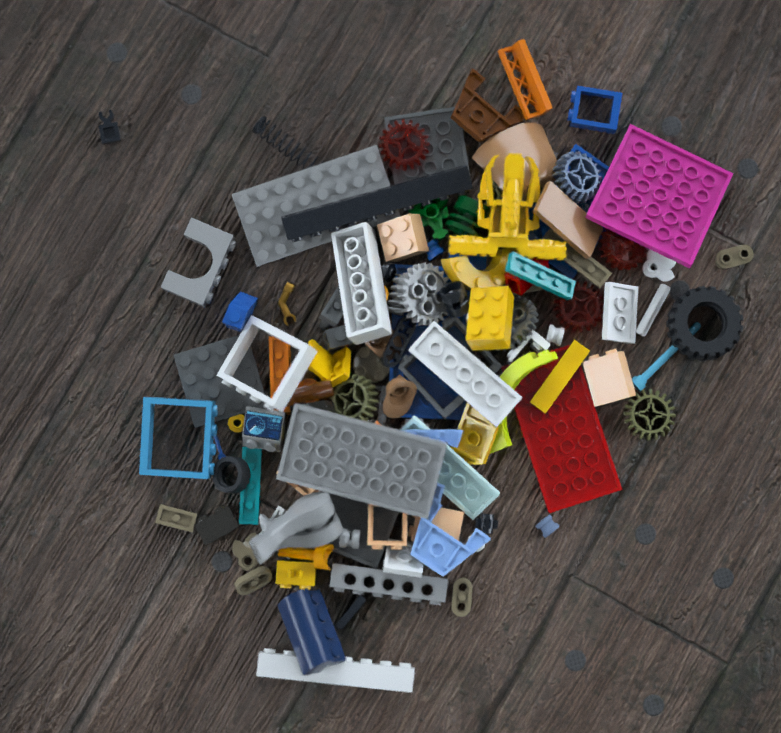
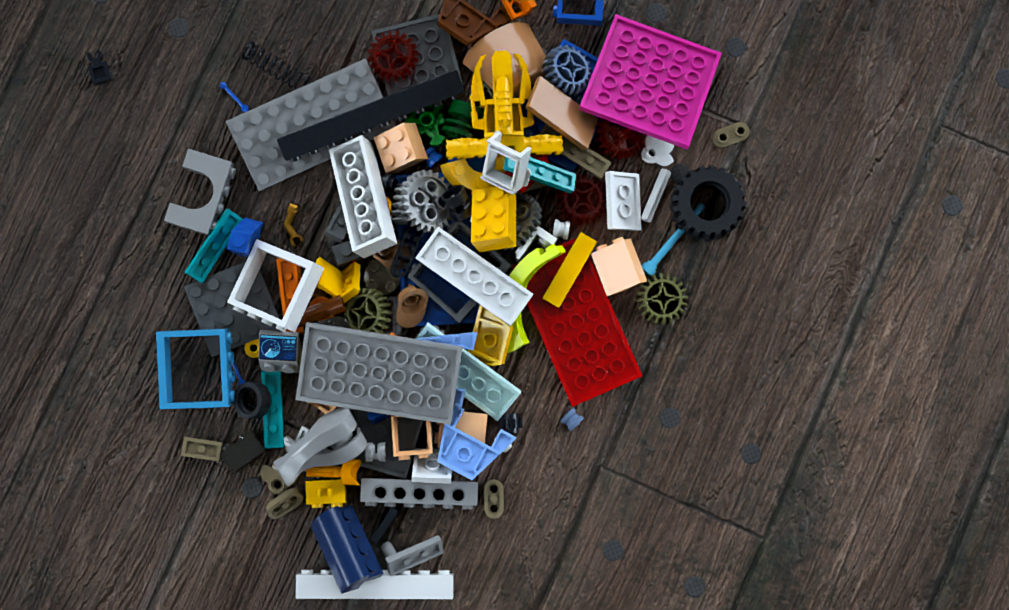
camera: 10 degrees left, 0 degrees up
none -> teal plate [185,208,243,283]
none -> blue hinge [220,82,249,113]
none -> blue tile [367,412,390,424]
none -> light grey piece [381,535,444,576]
none -> white piece [480,131,532,195]

